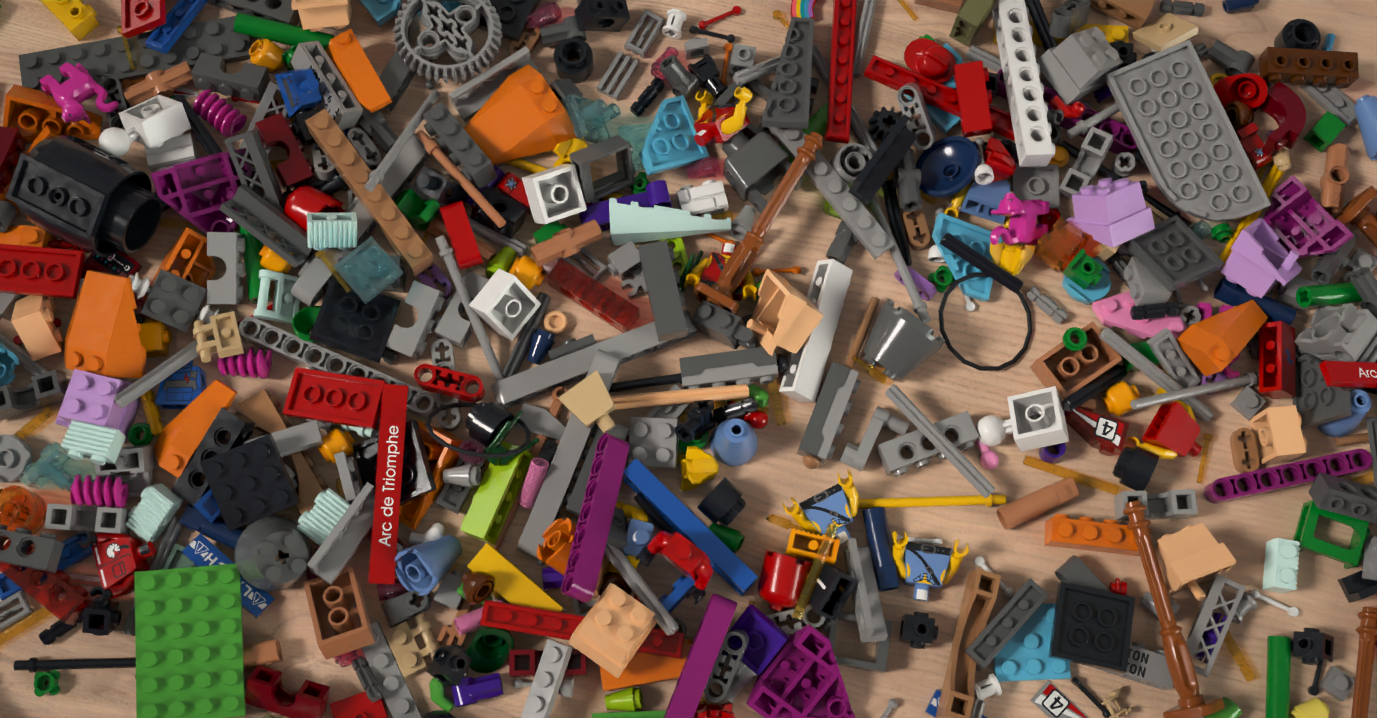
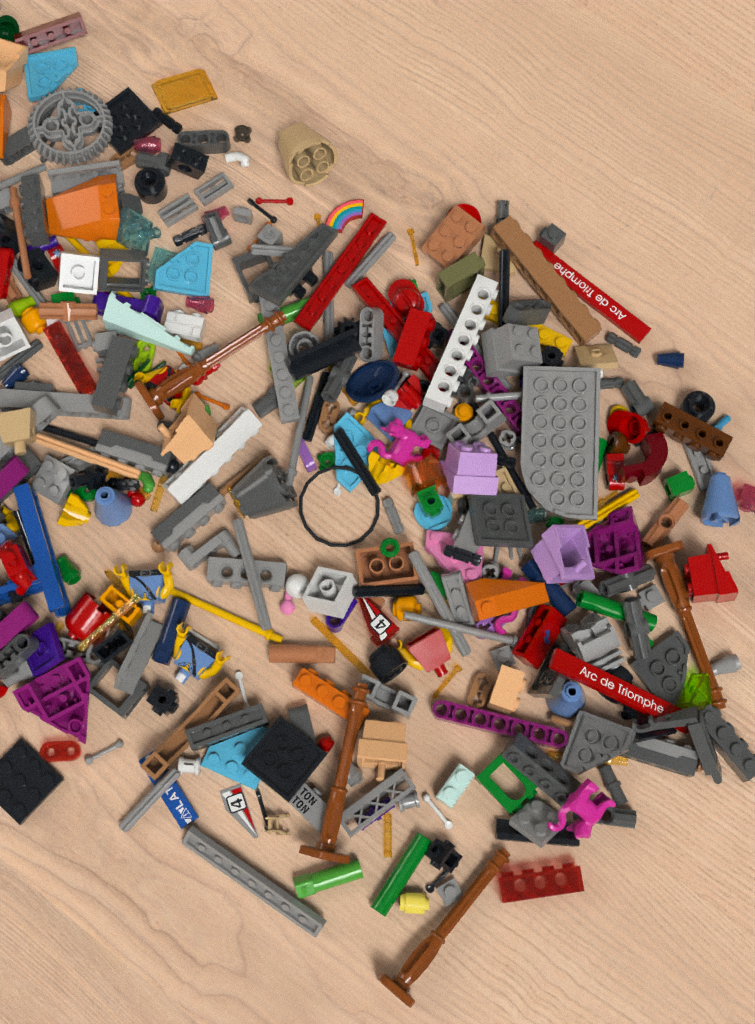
camera: 30 degrees right, 0 degrees up
light nougat tile [544,311,568,336] -> none
white bush [662,9,687,39] -> none
black connector [687,54,728,101] -> none
dark grey brick [690,300,757,350] -> none
torso [694,87,752,147] -> none
black piece [697,477,746,526] -> none
dark grey piece [722,131,804,214] -> none
red arm [1049,96,1085,118] -> none
tan arm [1272,148,1291,172] -> none

